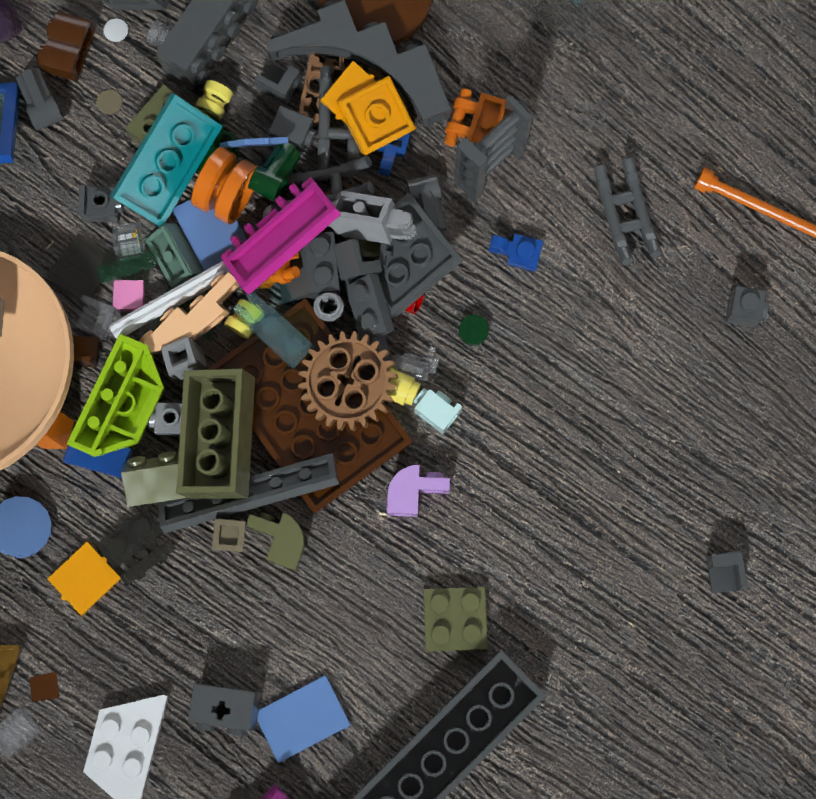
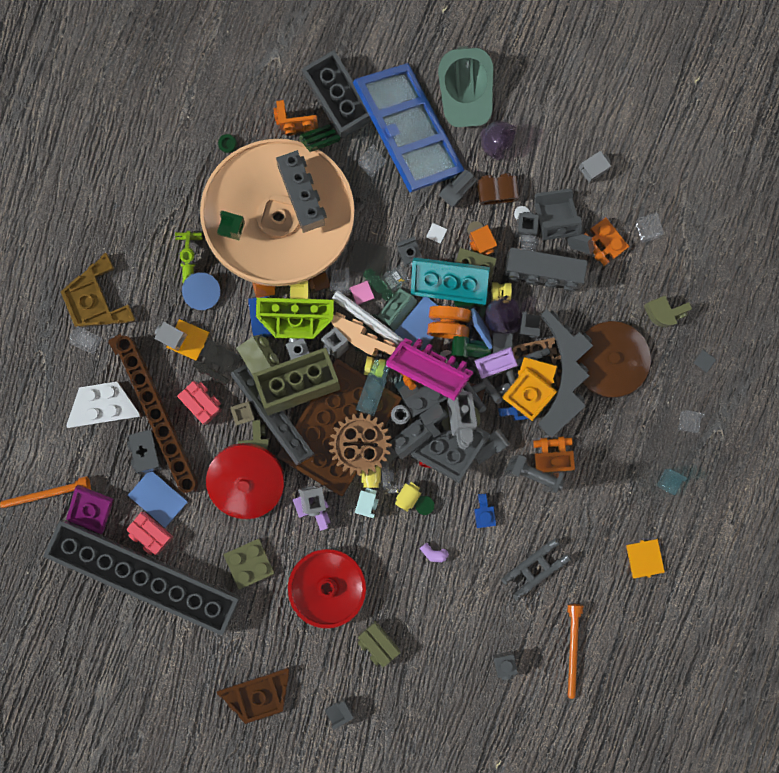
camera: 70 degrees right, 5 degrees up
none -> reddish brown beam [115,335,198,493]
none -> coral brick [126,512,174,555]
none -> light grey brick [155,322,187,351]
none -> coral brick [177,381,222,425]
none -> red dish [206,443,284,519]
none -> reddish brown wing [216,667,290,724]
none -> red dish [288,549,366,628]
none -> light yellow panel [289,281,310,299]
none -> light grey brick [298,485,326,516]
none -> olive brick [357,620,401,668]
none -> light yellow brick [395,482,422,512]
none -> lavender arm [419,542,449,563]
none -> white sticker [426,223,447,244]
none -> orange brick [469,225,497,256]
none -> lavender tile [475,347,518,379]
none -> clear purple cylinder [485,295,521,334]
none -> dark grey brick [516,212,539,238]
none -> light orange piece [626,539,665,579]

